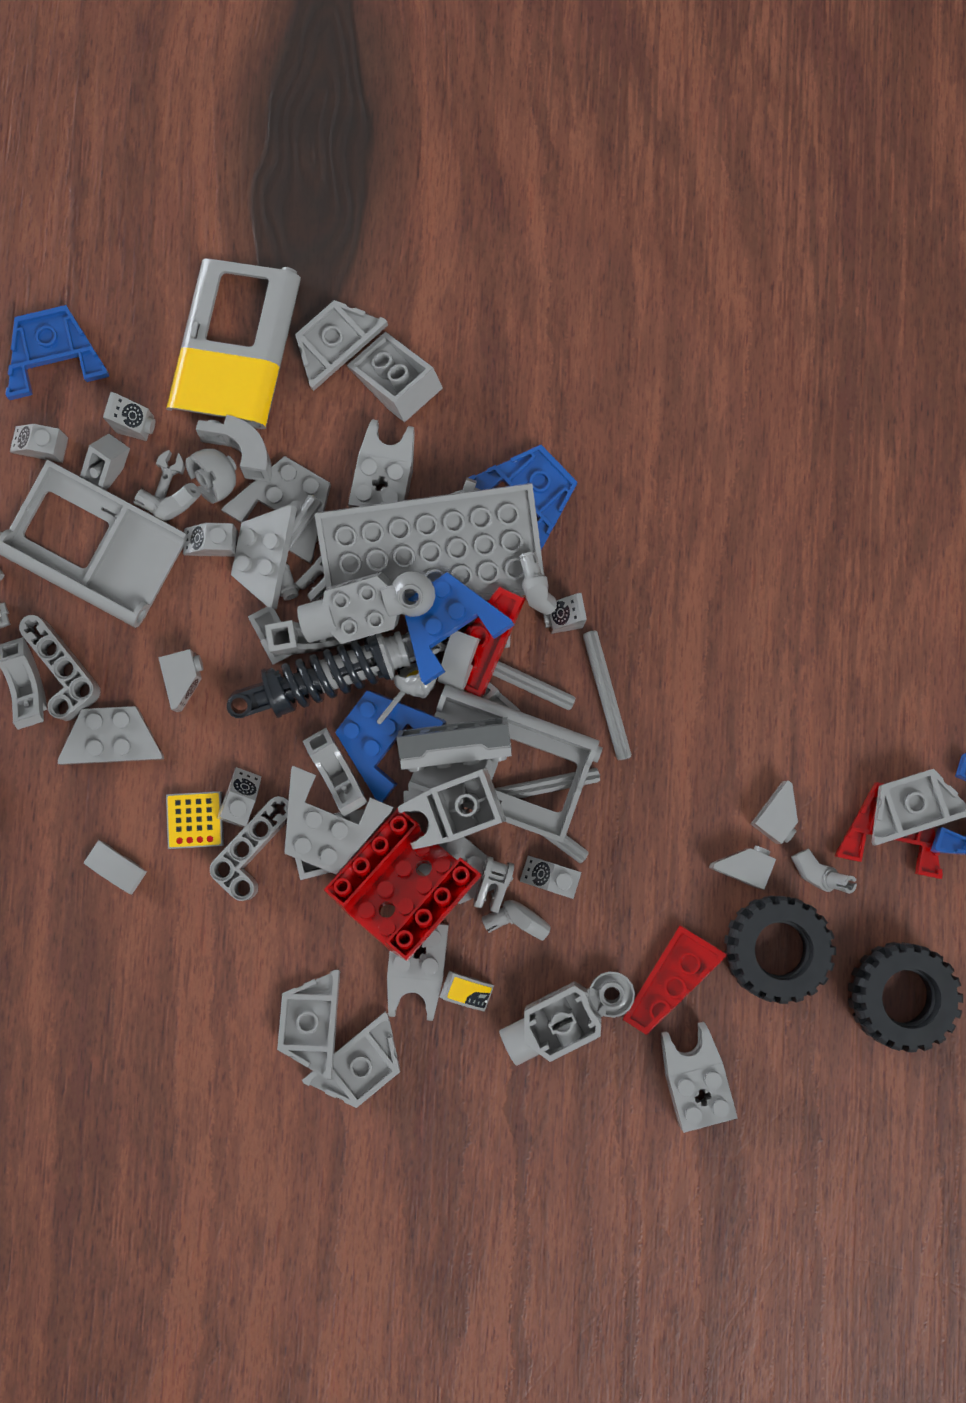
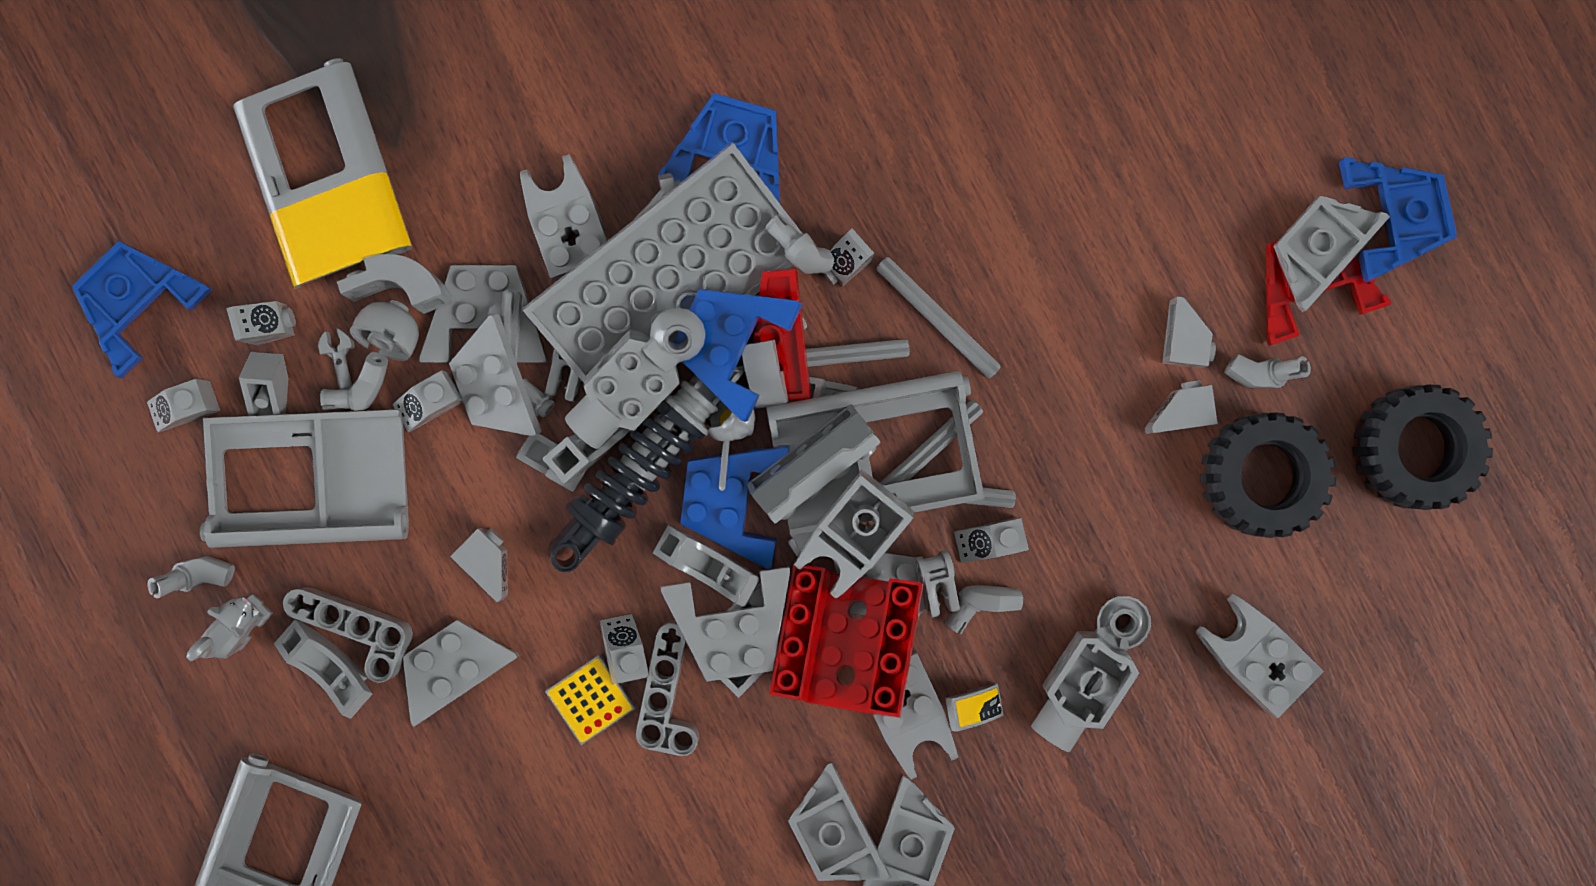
camera: 30 degrees left, 5 degrees up
light grey slope [84,840,147,895] -> none
light grey wing [295,300,388,391] -> none
light grey slope [347,332,443,422] -> none
red wing [622,926,727,1035] -> none

